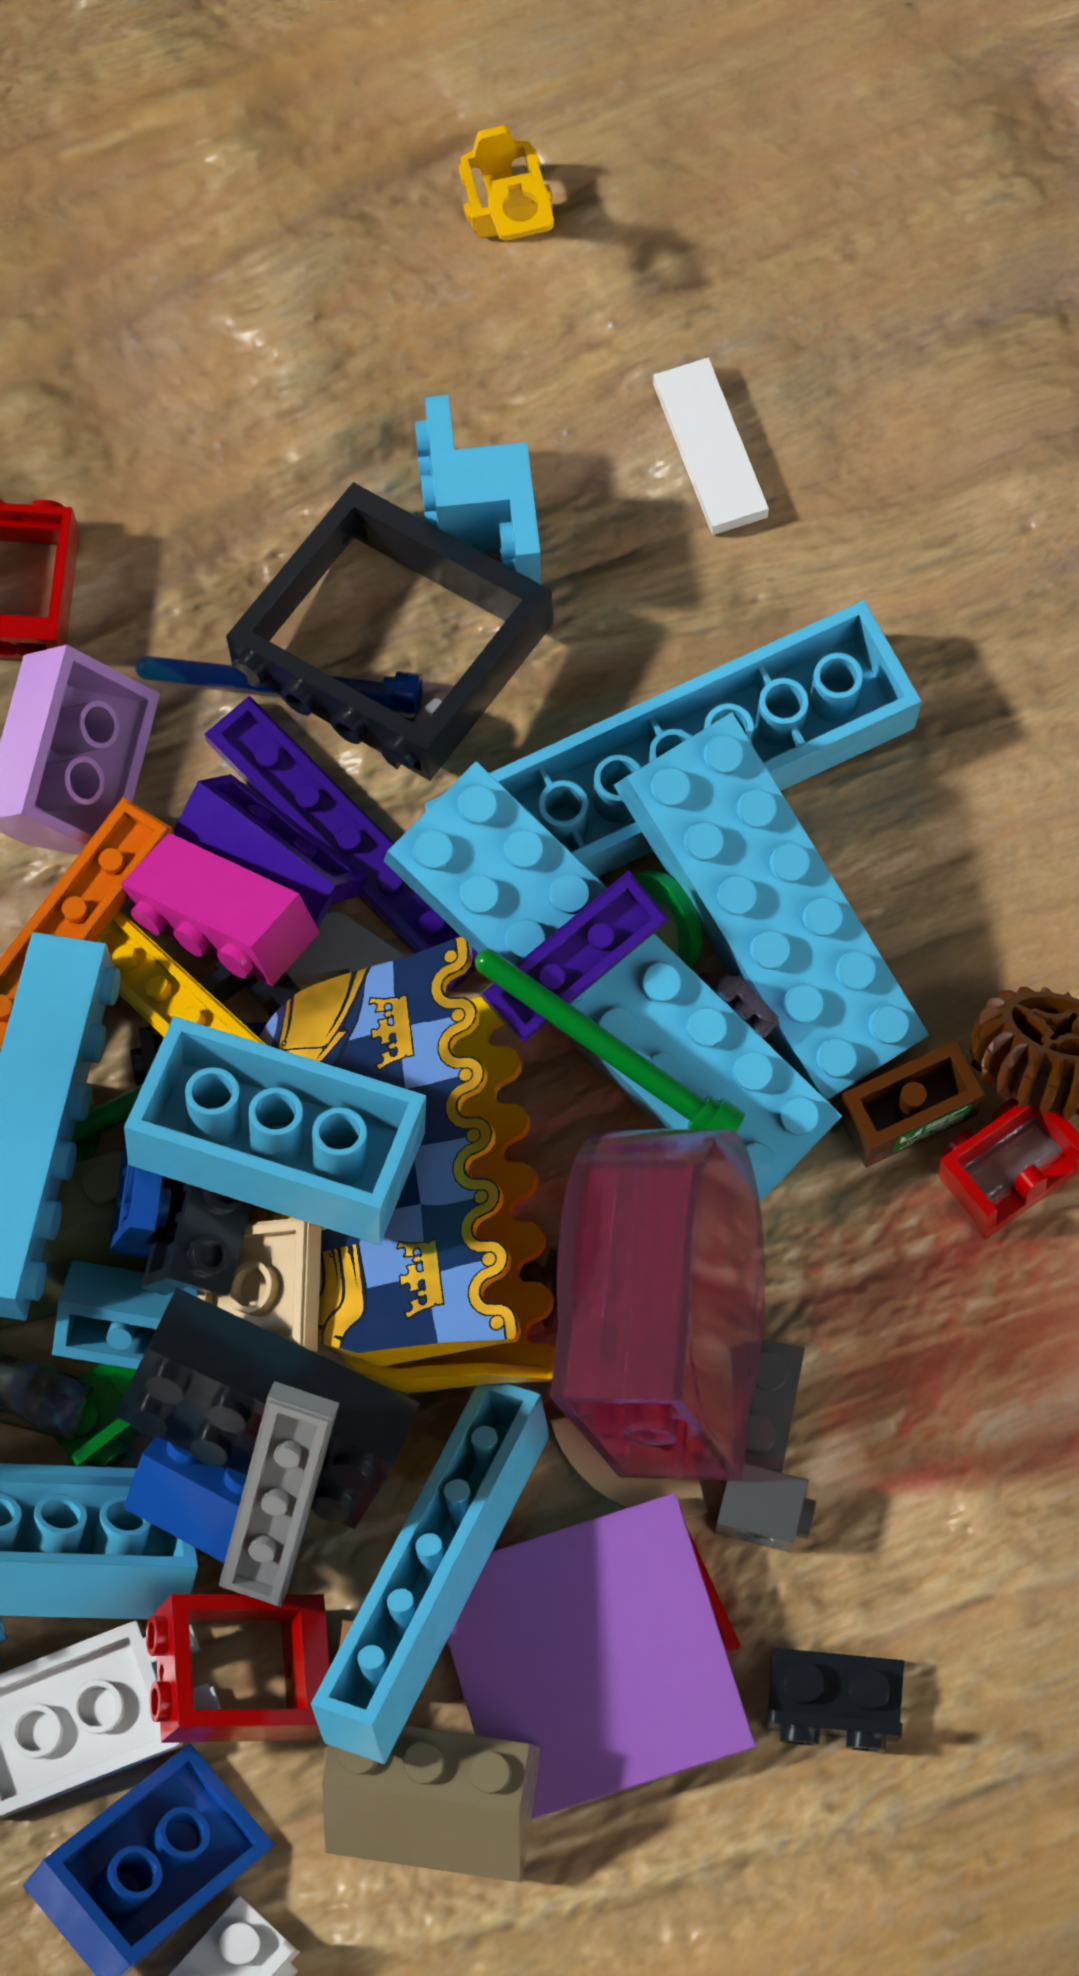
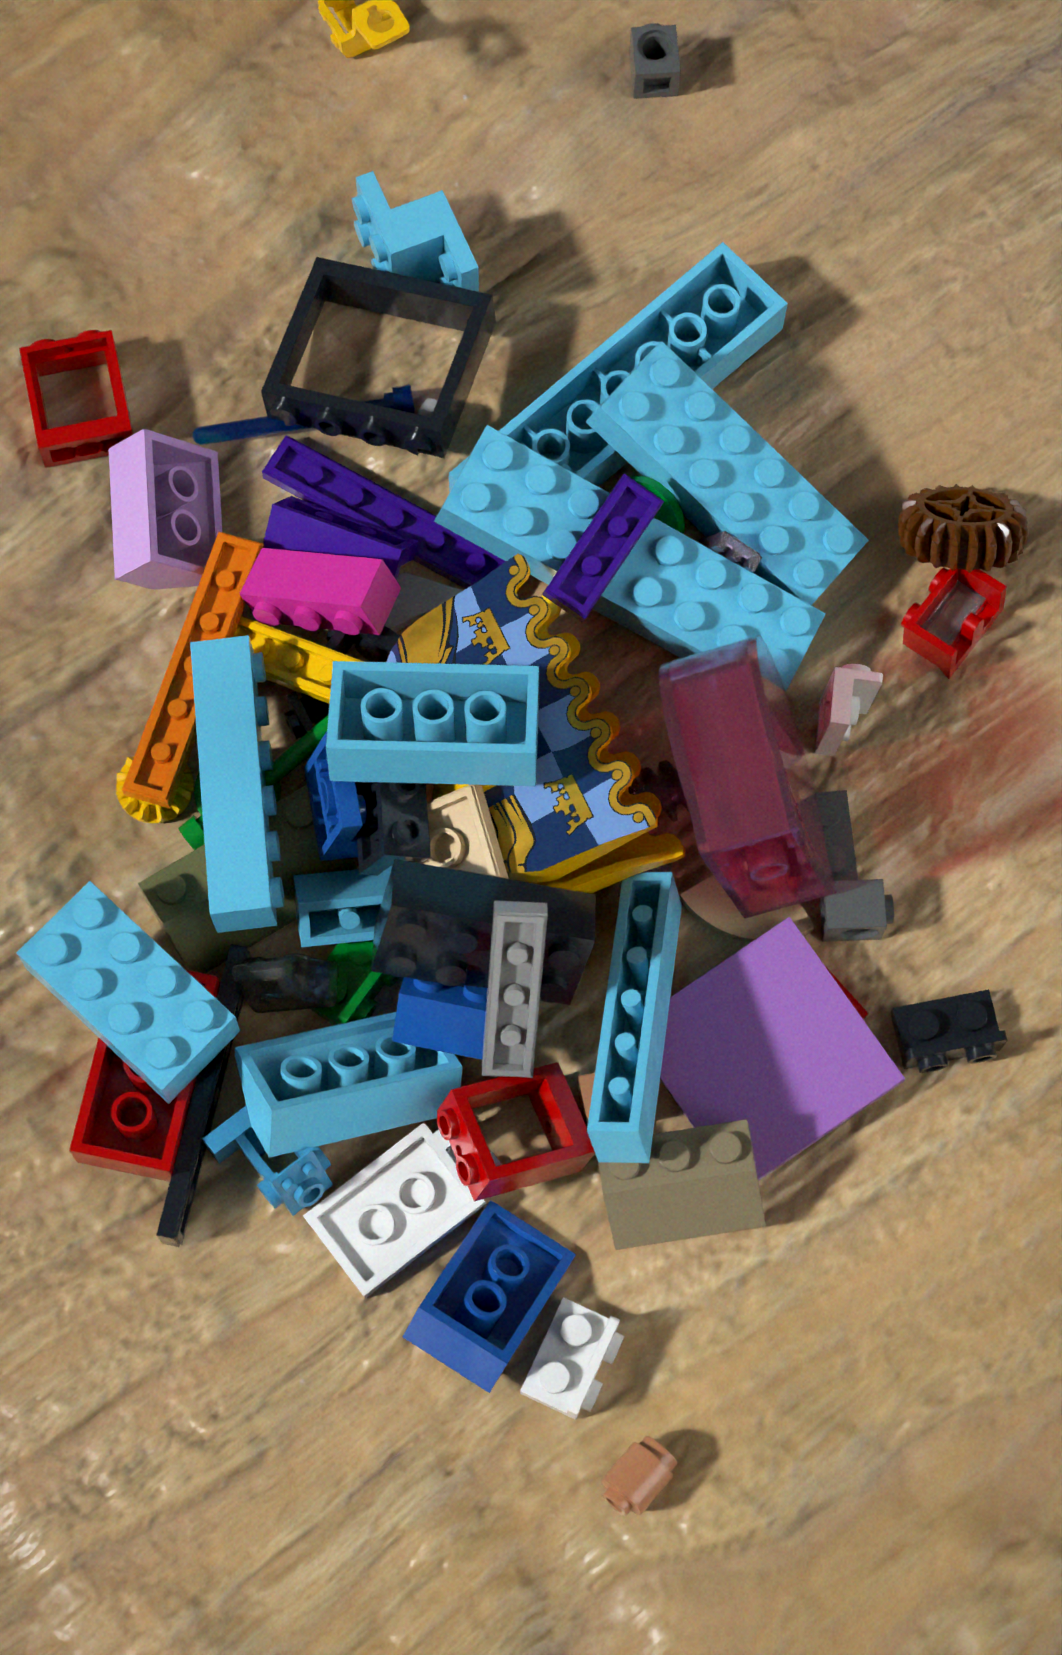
camera: 20 degrees left, 0 degrees up
green piece [475,949,745,1155] -> none
white tile [653,357,769,535] -> none
reddish brown brick [838,1040,985,1168] -> none
none -> dark grey brick [629,23,681,99]
none -> white bracket [815,664,883,756]

